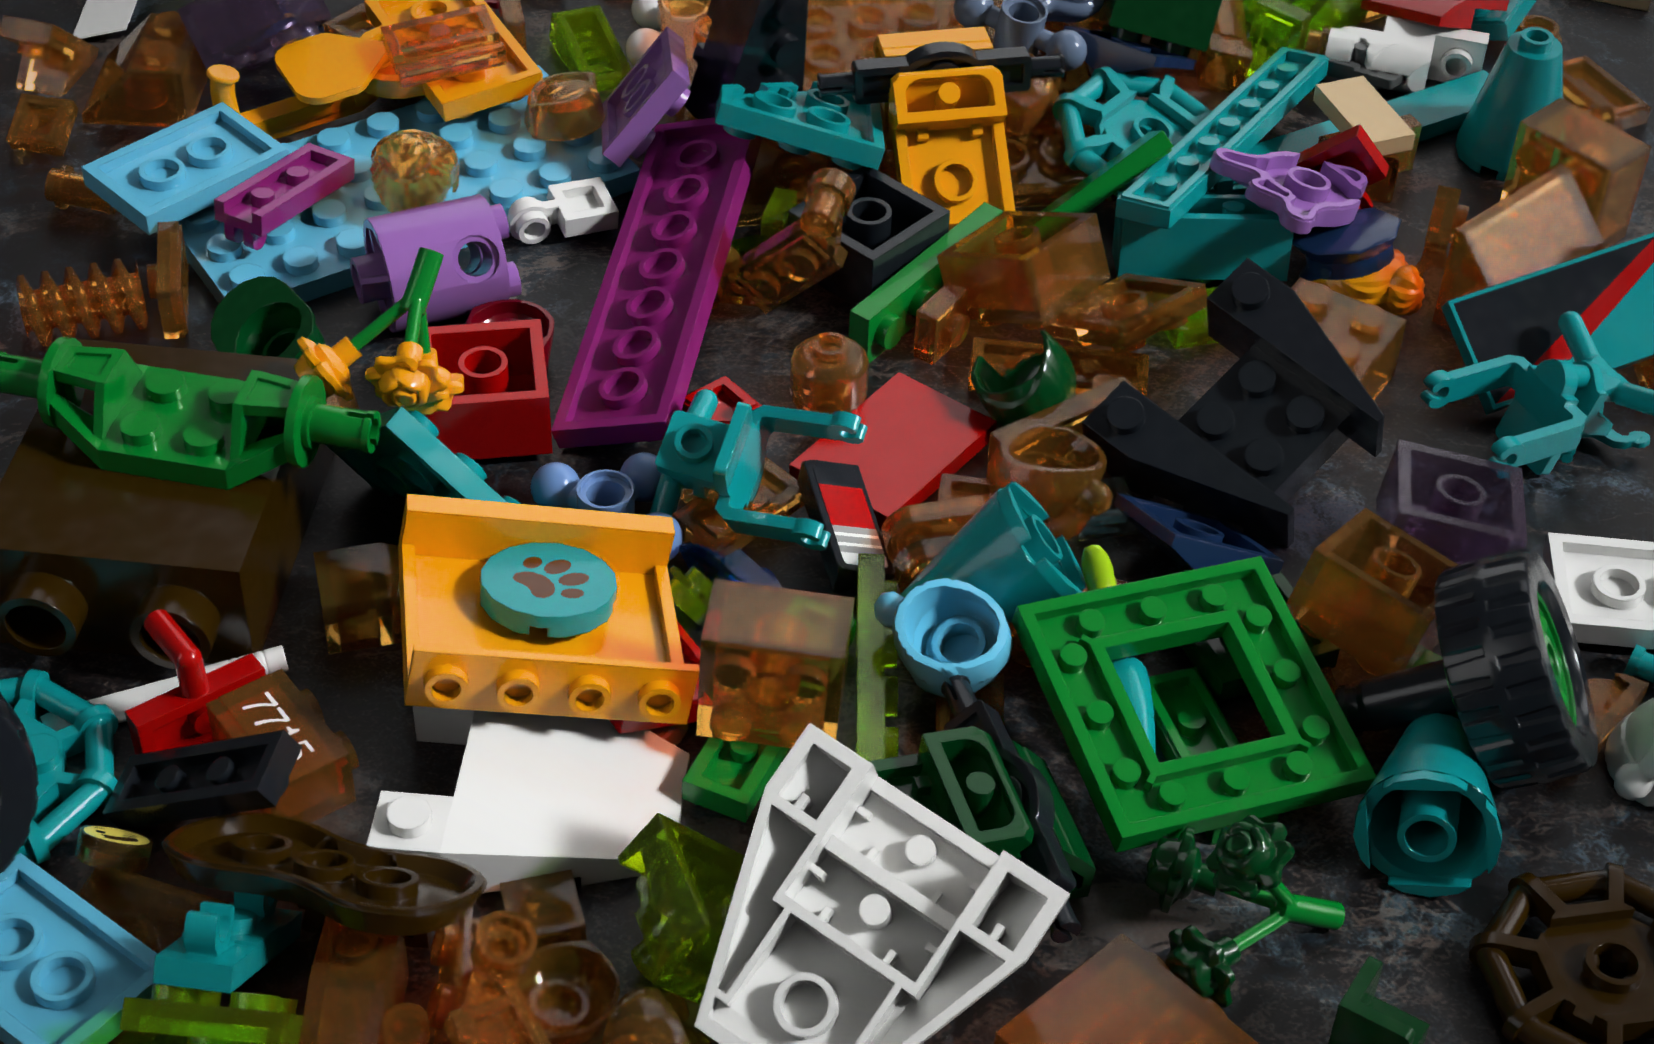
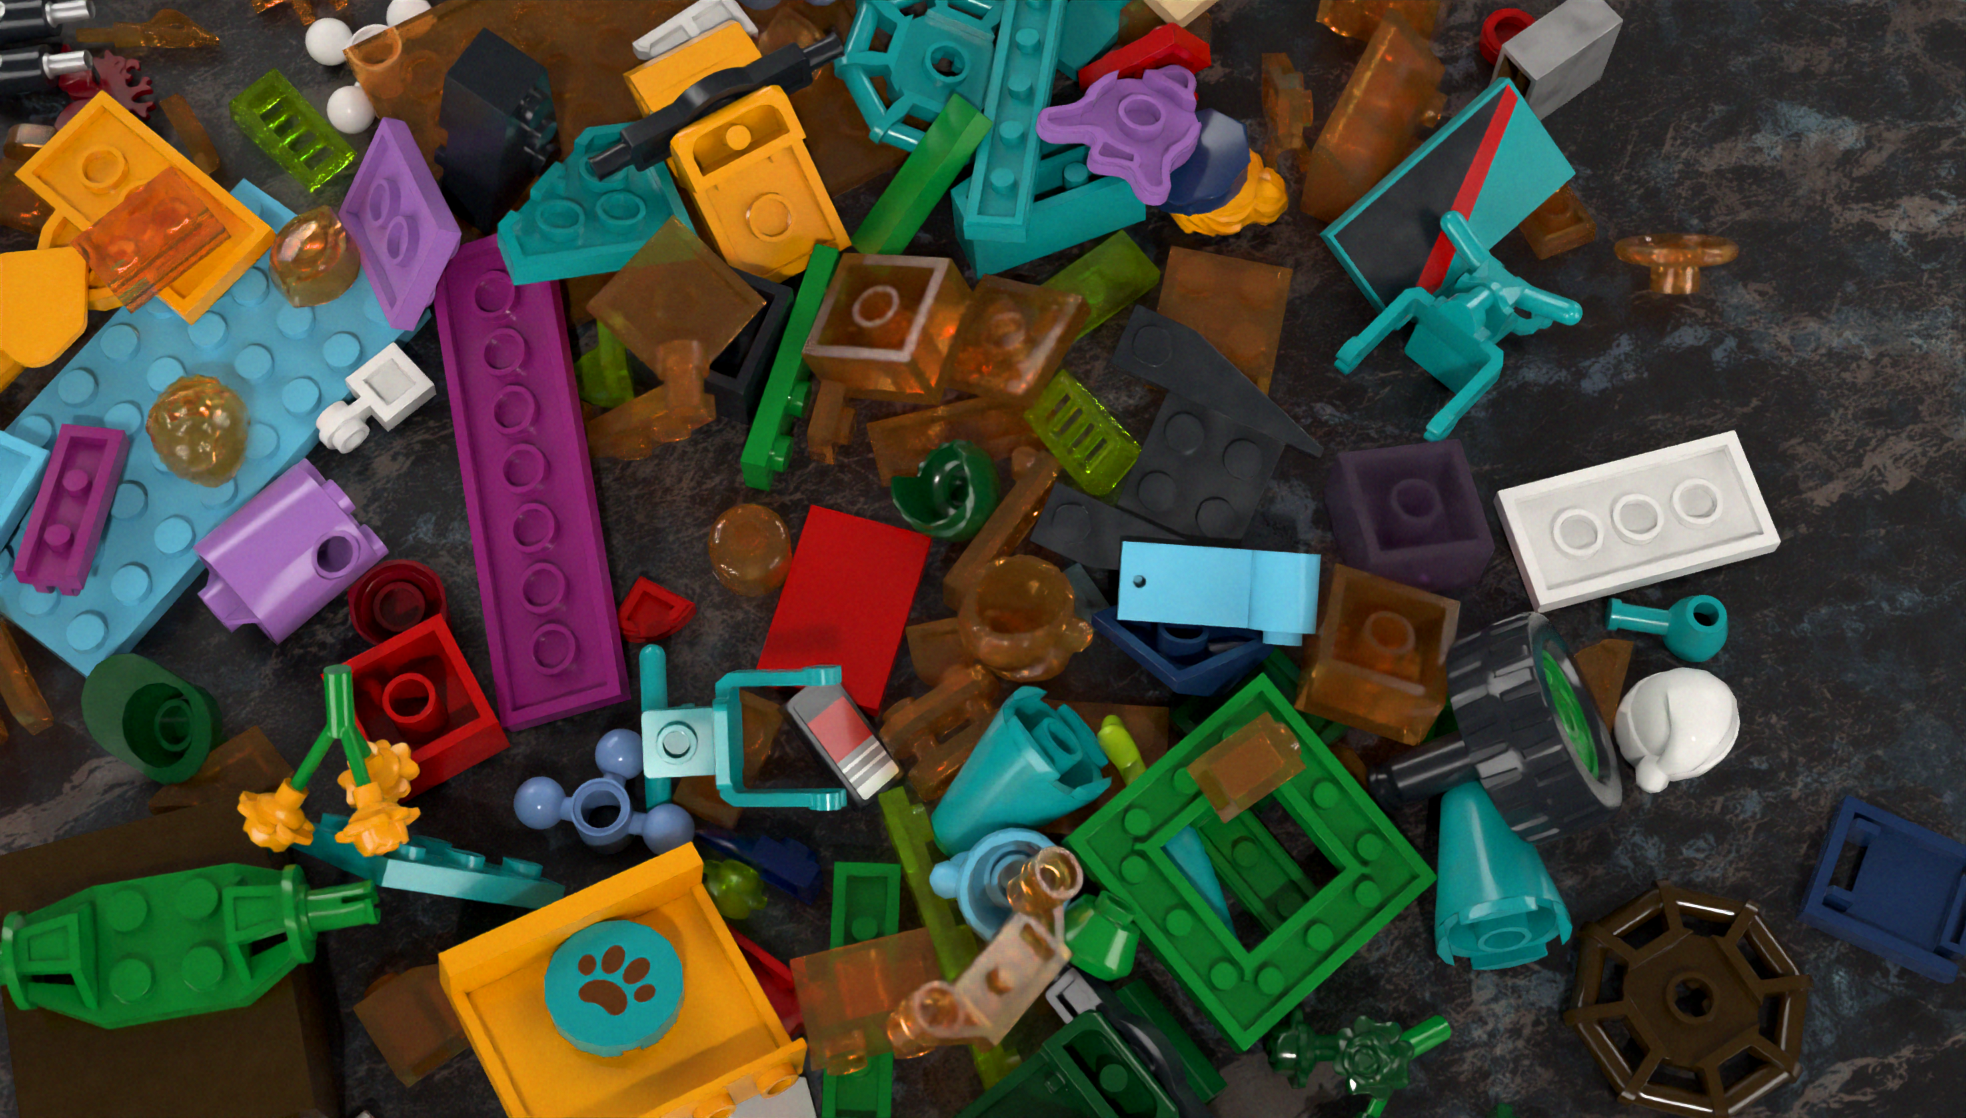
camera: 20 degrees left, 25 degrees up
none -> clear orange tile [585,214,767,396]
none -> clear orange plate [887,846,1083,1054]
none -> clear neon green slope [1022,369,1142,499]
none -> green cone [1050,891,1140,981]
none -> medium azure door [1116,541,1321,646]
none -> clear orange brick [1186,711,1307,824]

